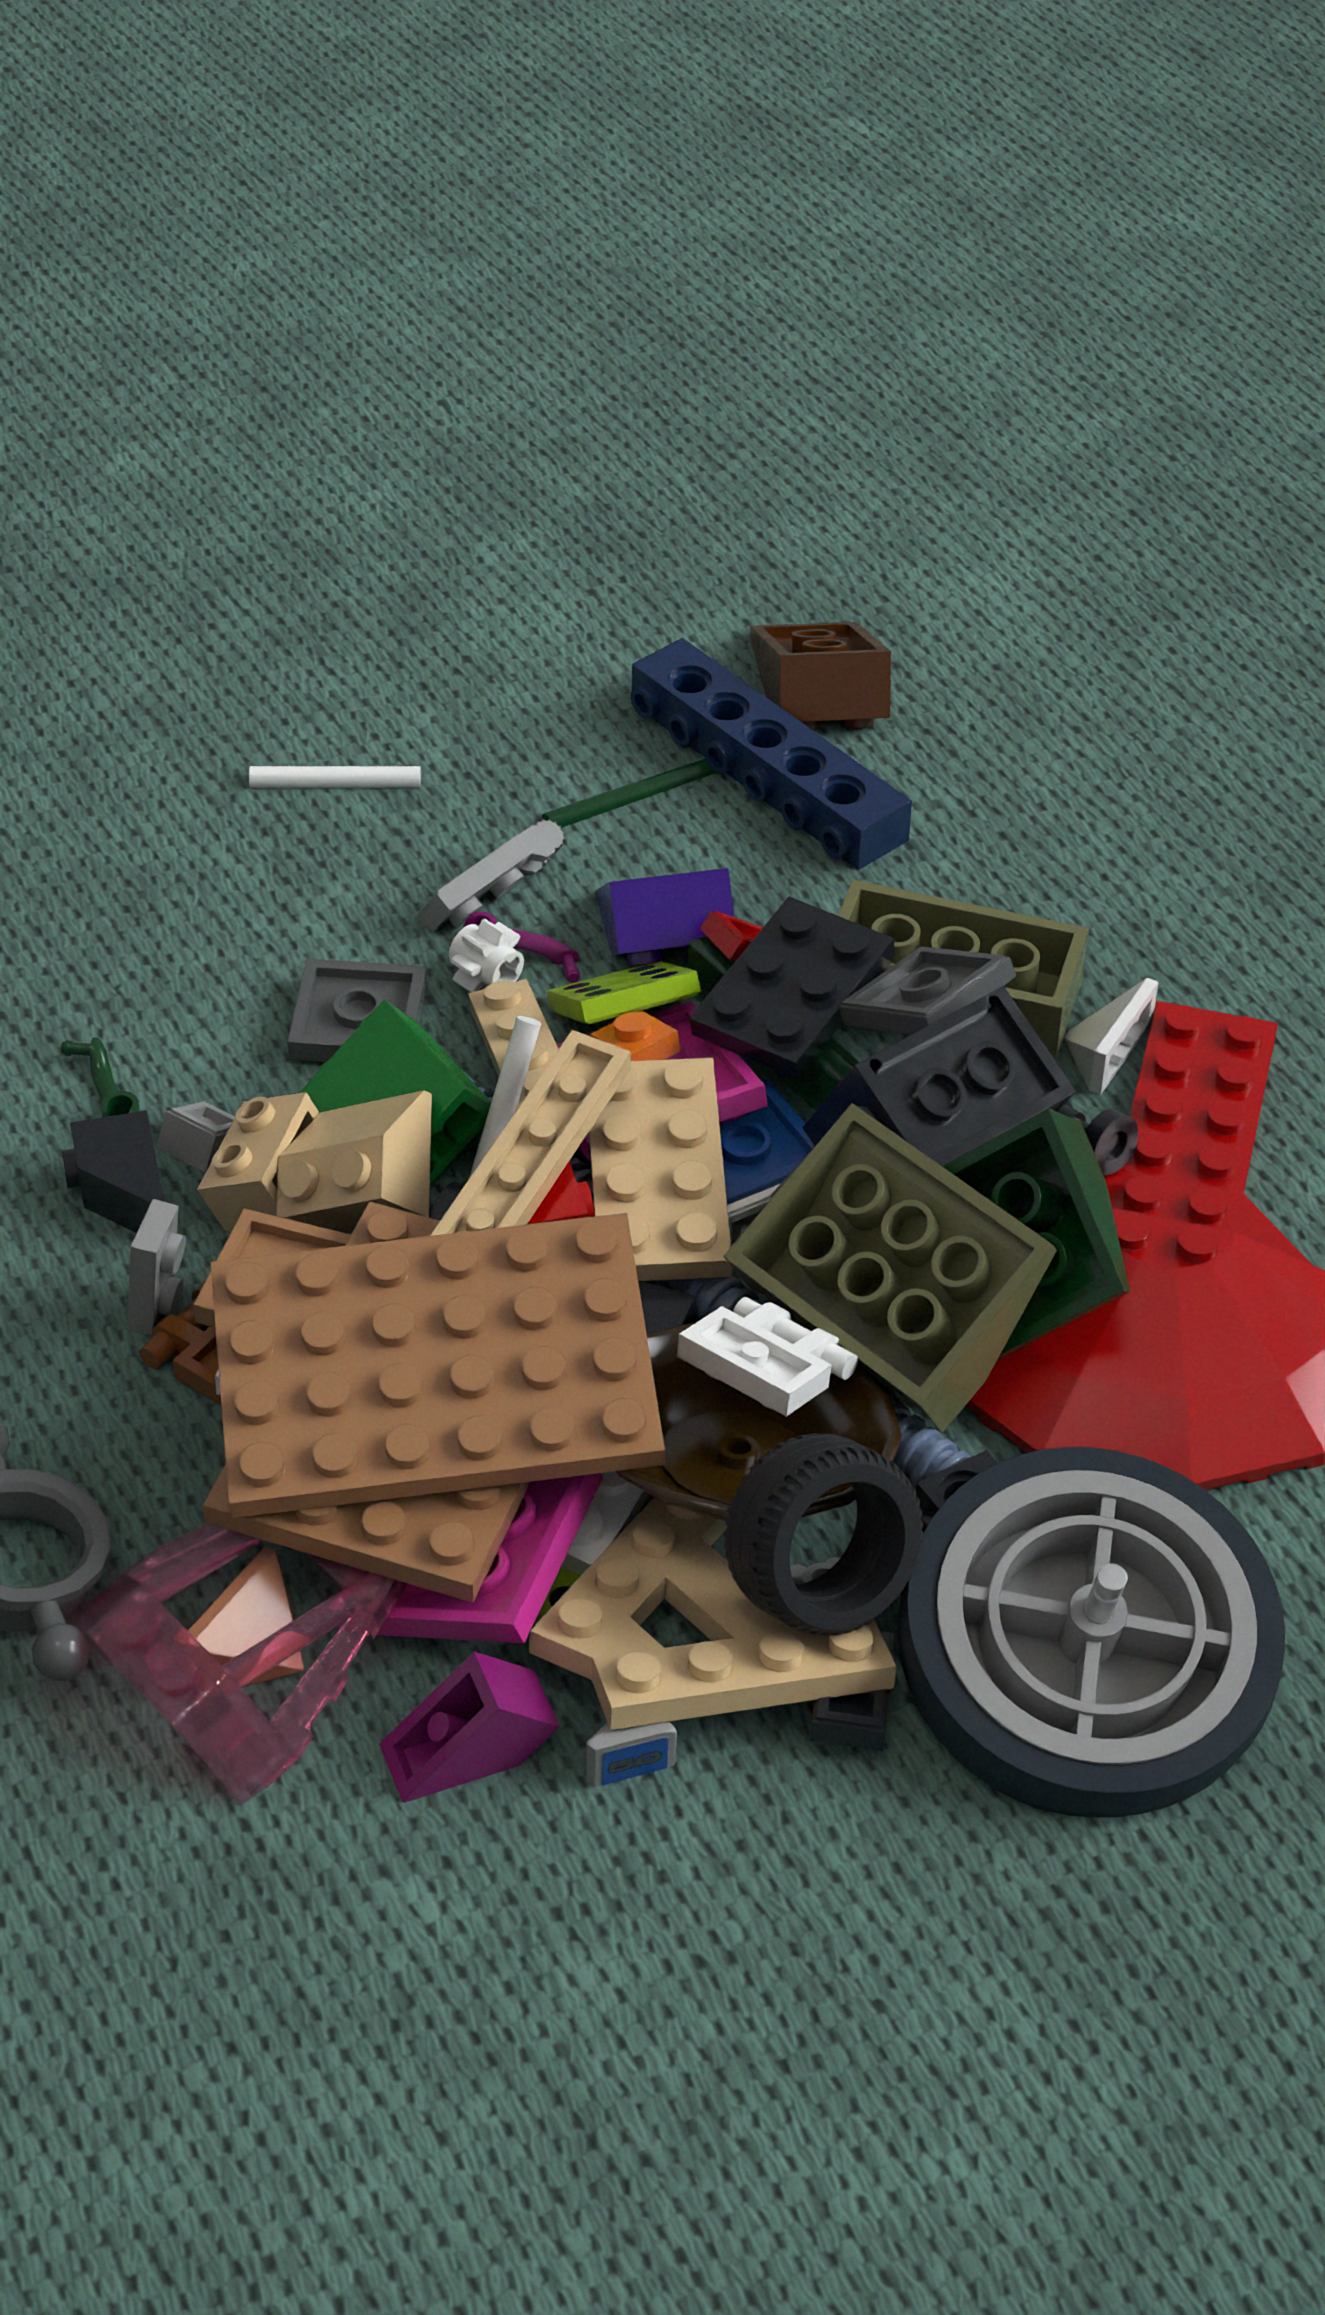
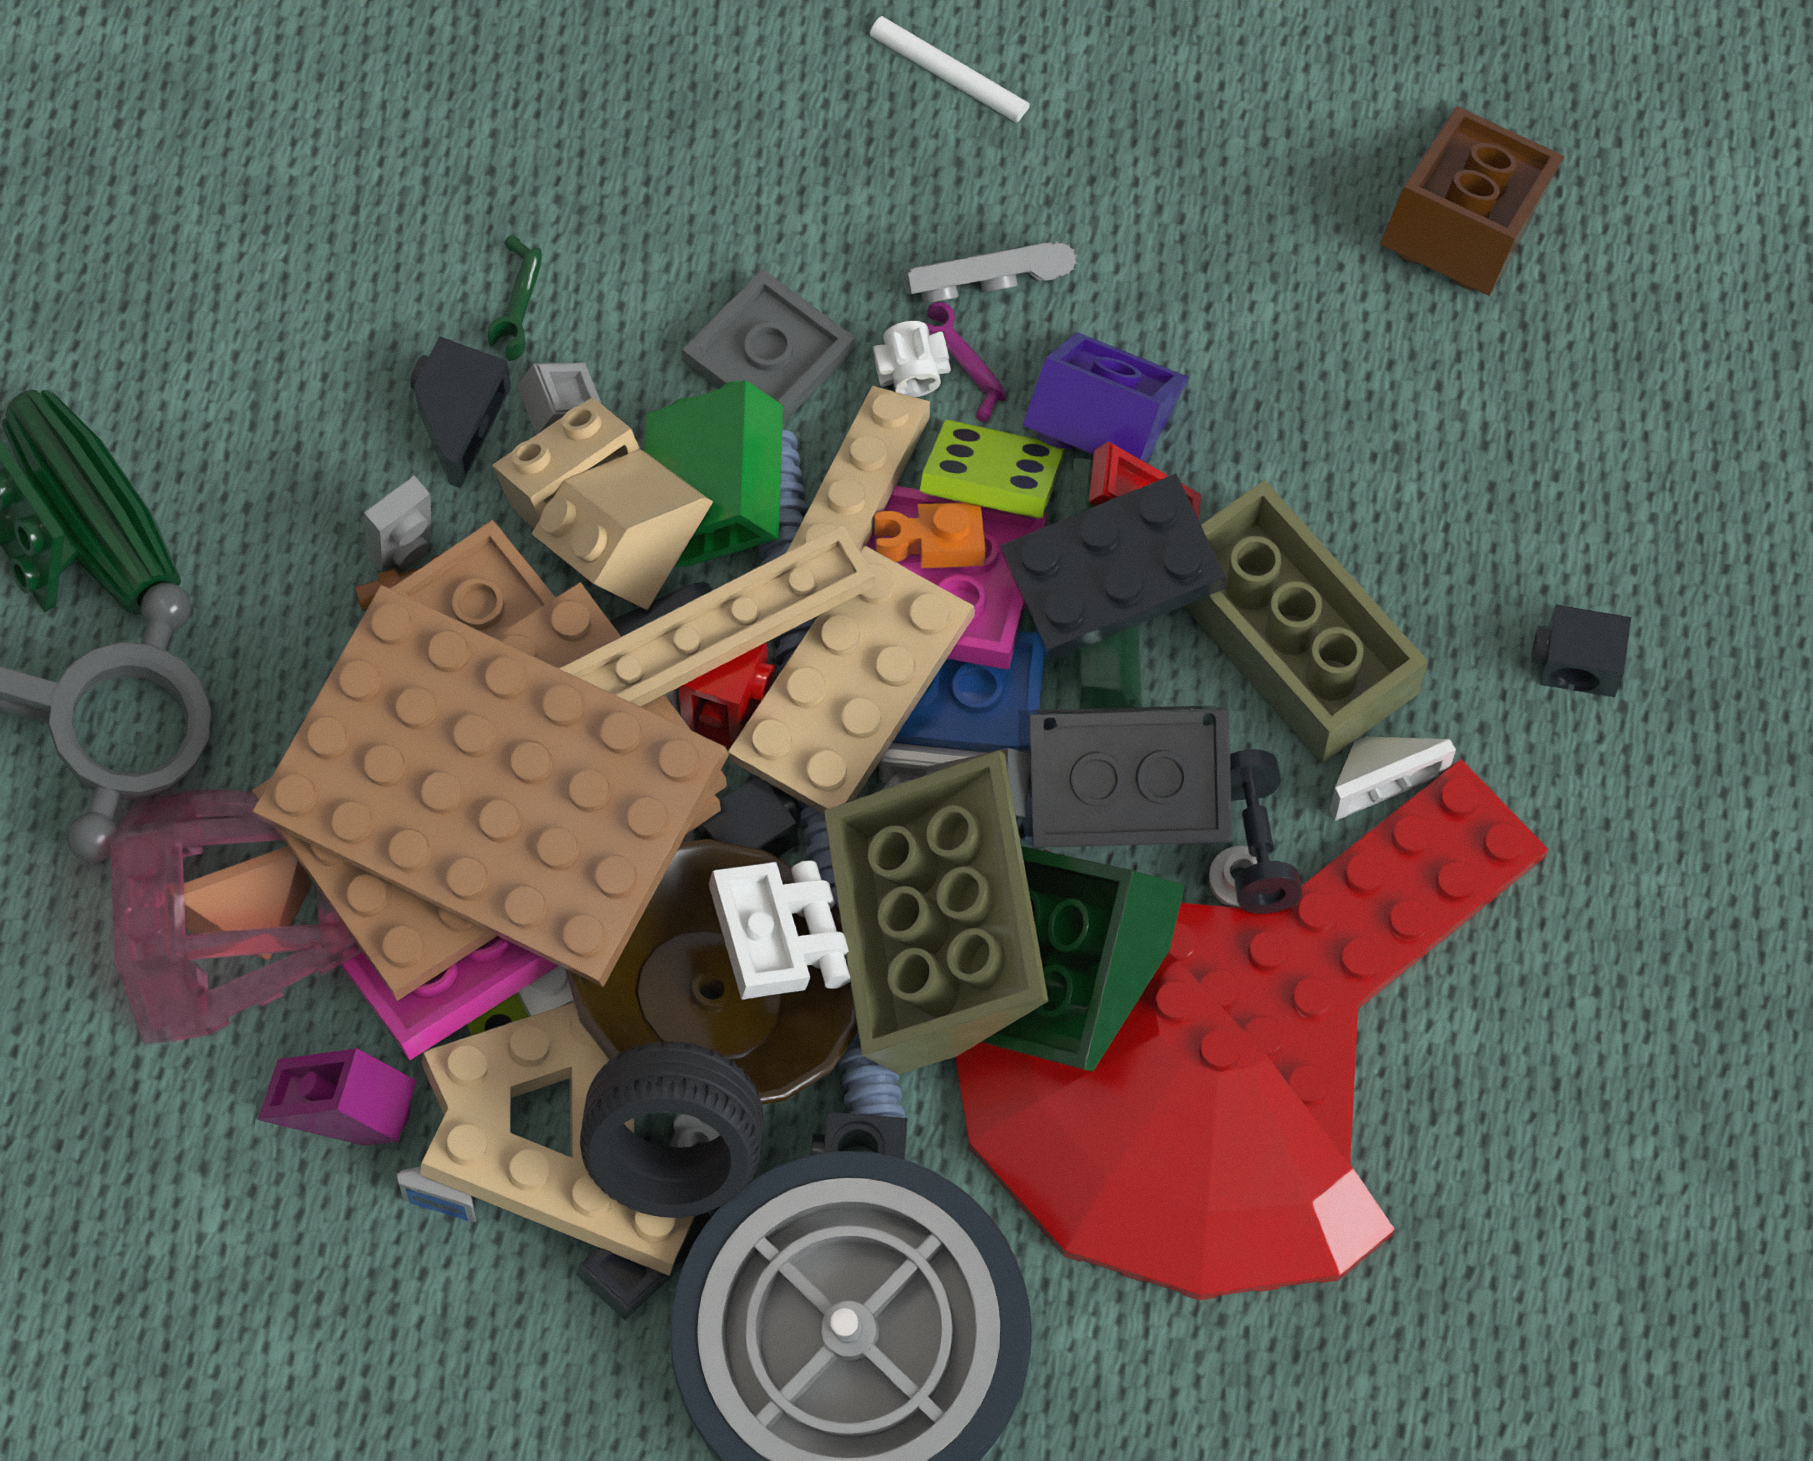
camera: 35 degrees right, 20 degrees up
white bar [469,1016,541,1178] -> none
dark green bar [542,758,717,828] -> none
dark blue brick [631,638,912,870] -> none
dark grey tile [838,946,1016,1035] -> none
none -> black brick [1531,604,1631,698]

